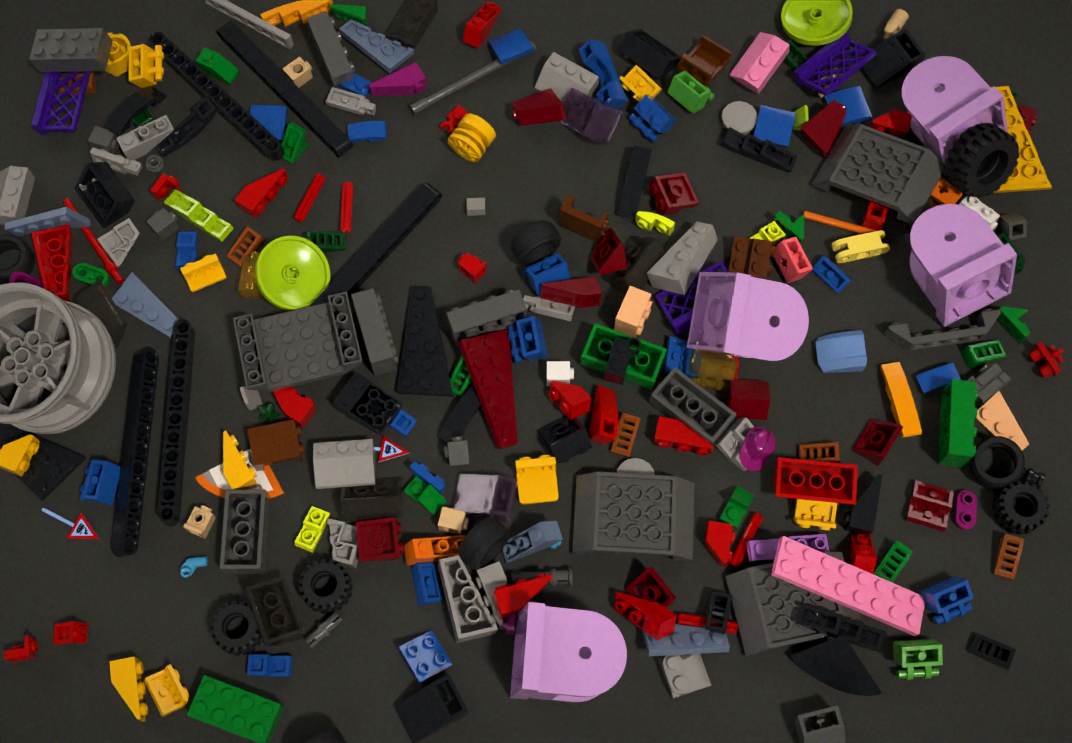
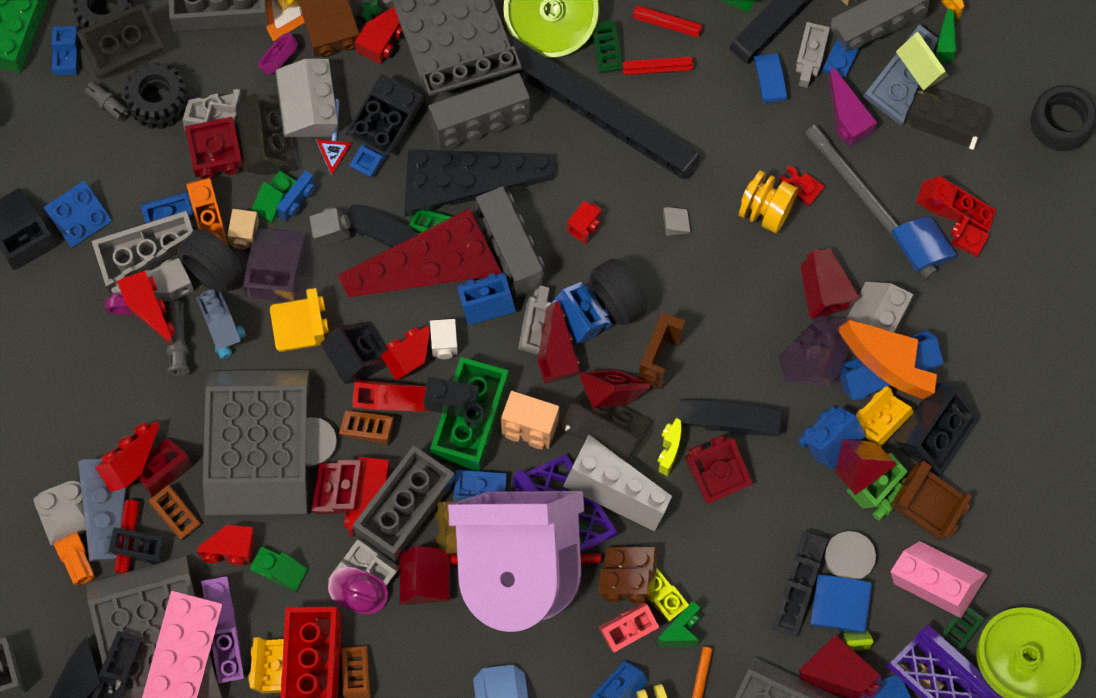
camera: 85 degrees right, 0 degrees up
neon yellow slope [294,506,330,553] -> none
lavender piece [510,602,627,702] -> none
red axle [730,513,763,568] -> none
none -> orange piece [53,532,95,586]
none -> dark orange slope [148,485,201,540]
none -> magenta plate [258,33,298,75]
none -> dark red slope [312,460,363,514]
none -> dark red slope [835,439,896,495]
none -> orange slope [839,320,937,399]
none -> yellowish green slope [896,32,949,90]
none -> red bracket [951,216,990,258]

